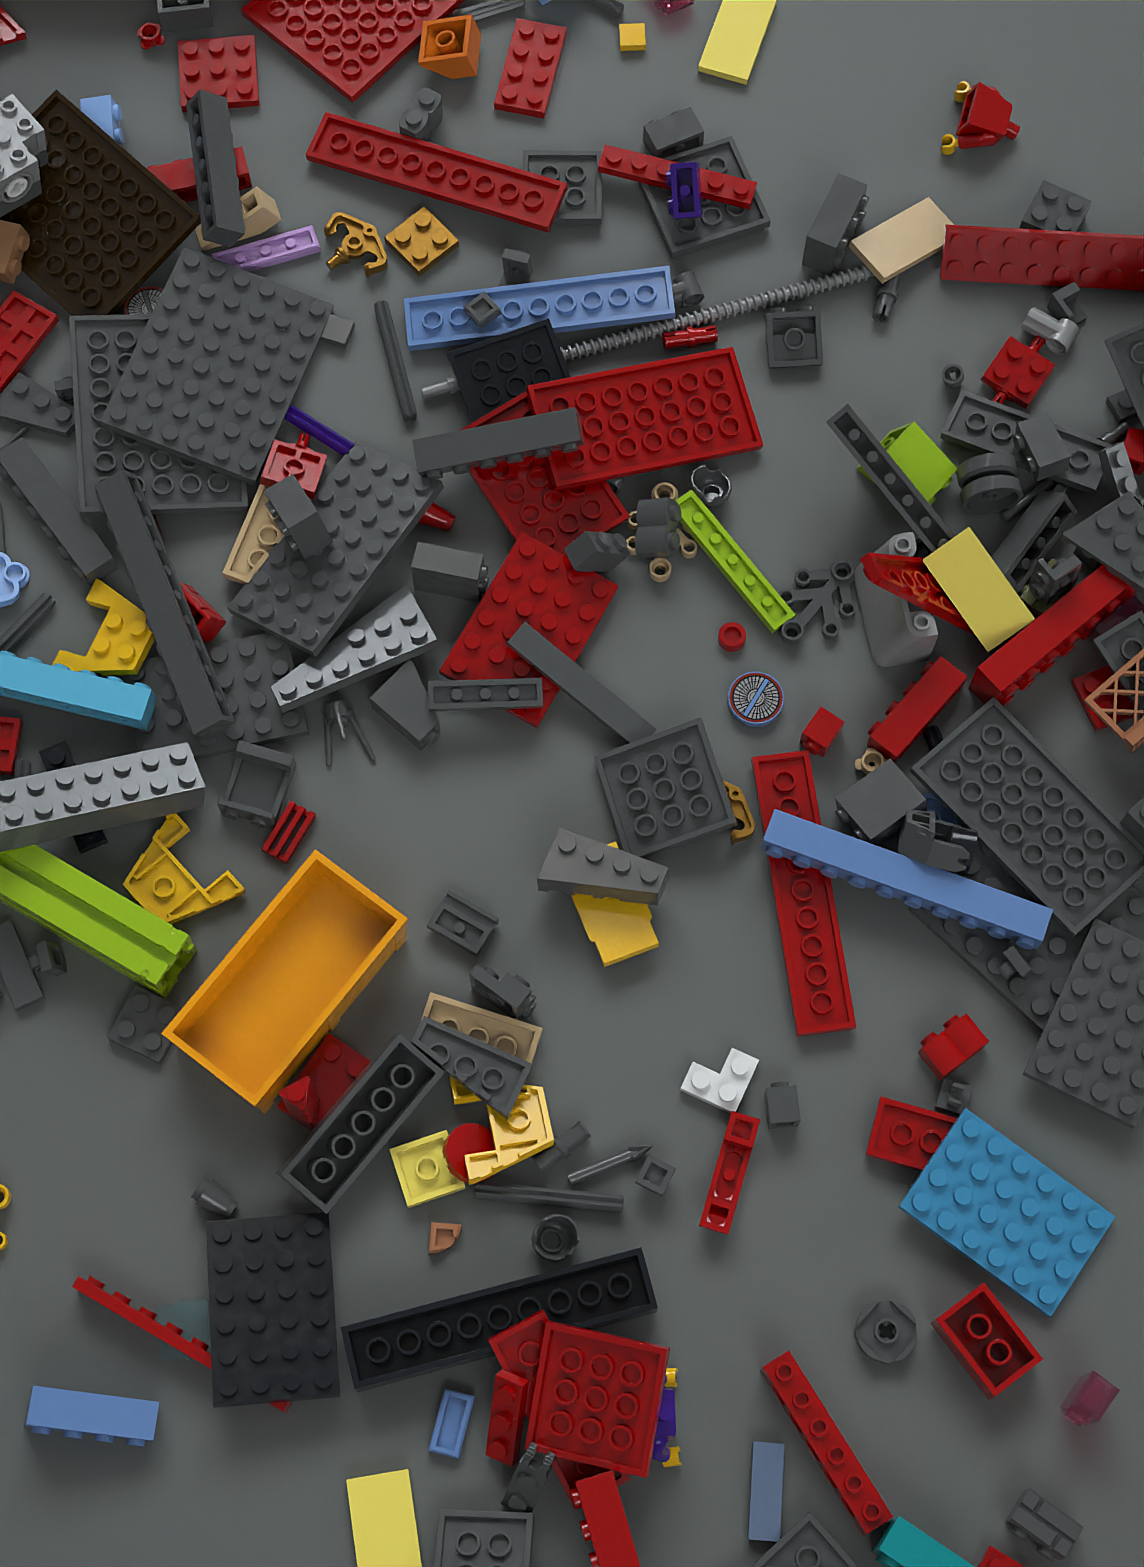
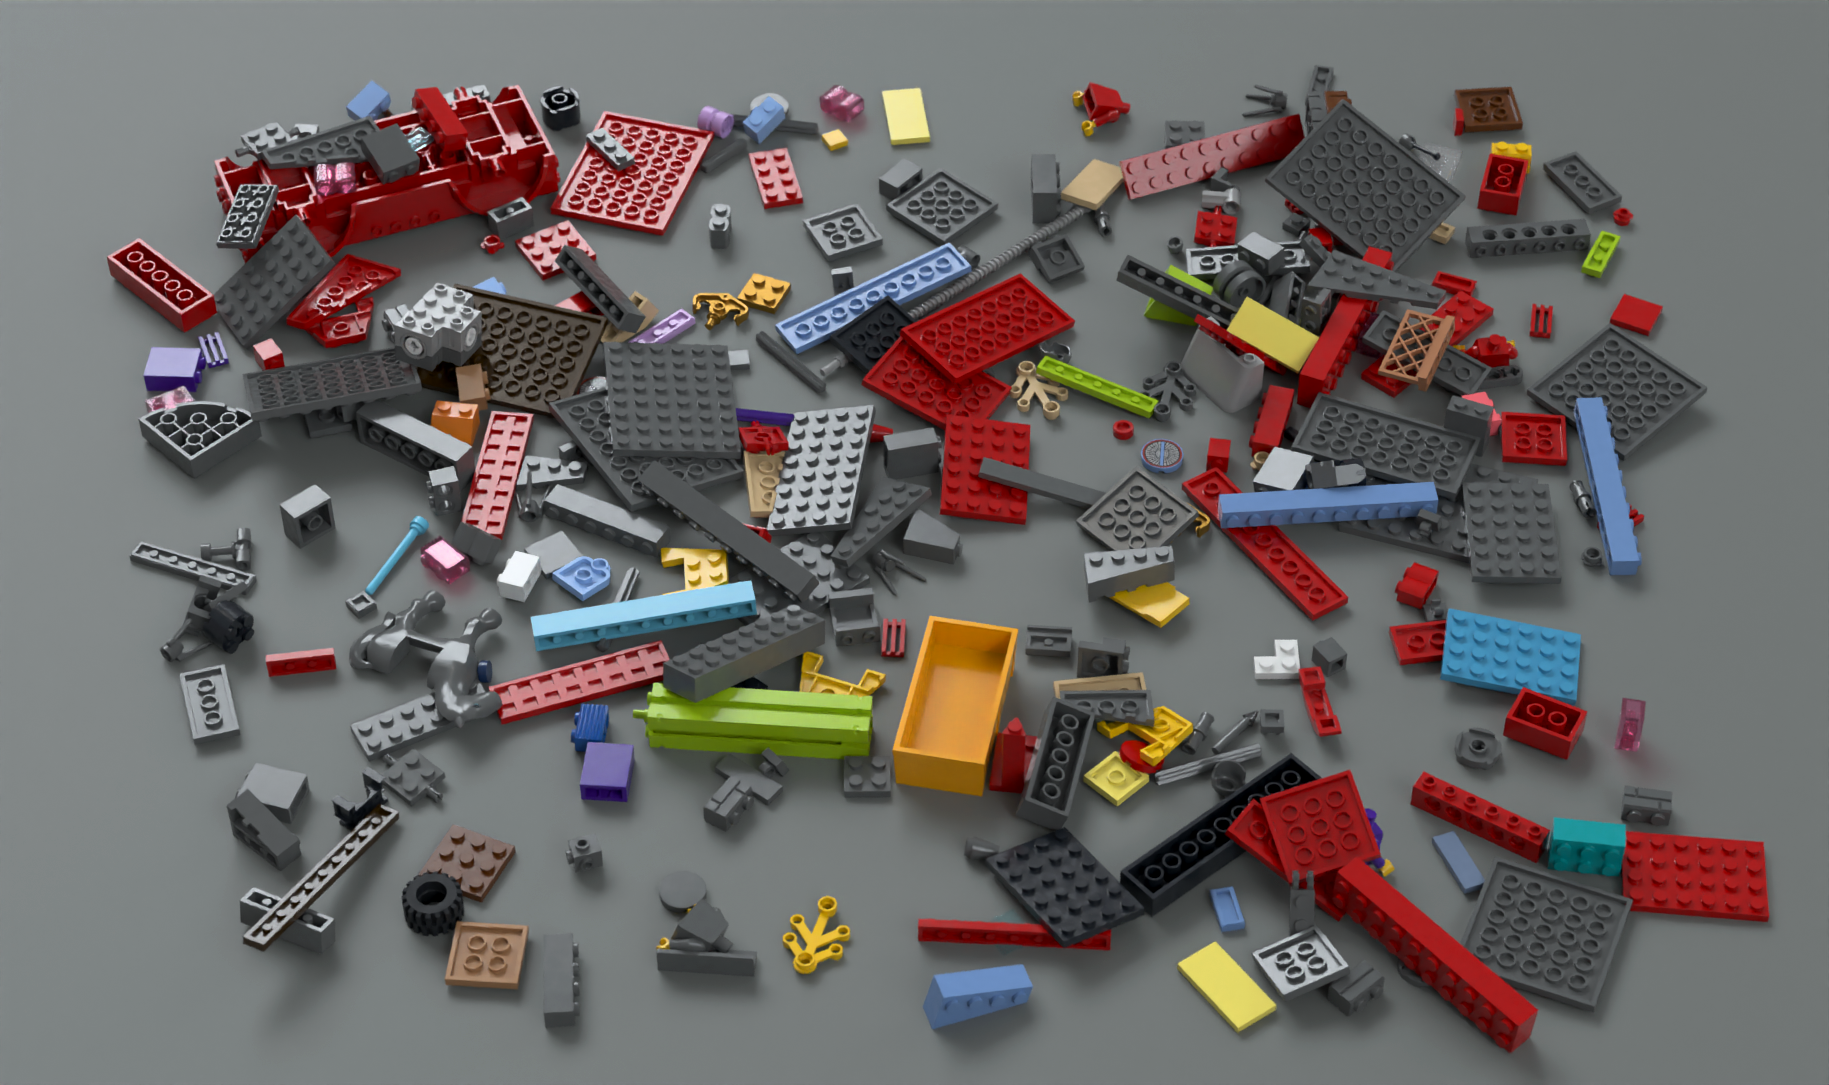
camera: 25 degrees left, 25 degrees down
dark grey brick [264,474,333,559] -> none
red plate [305,112,568,233] -> none
dark grey brick [412,407,585,479] -> none
orange slope [418,14,481,79] -> none
dark grey plate [428,678,543,711] -> none
nougat tile [429,1222,462,1254] -> none
dark grey tile [463,291,502,329] -> none
red plate [485,1370,529,1467] -> none
dark grey brick [565,531,630,574] -> none
red plate [598,144,757,210] -> none
dark grey brick [635,497,681,559] -> none
red pin [662,325,718,350] -> none
dark purple brick [666,162,703,220] -> none

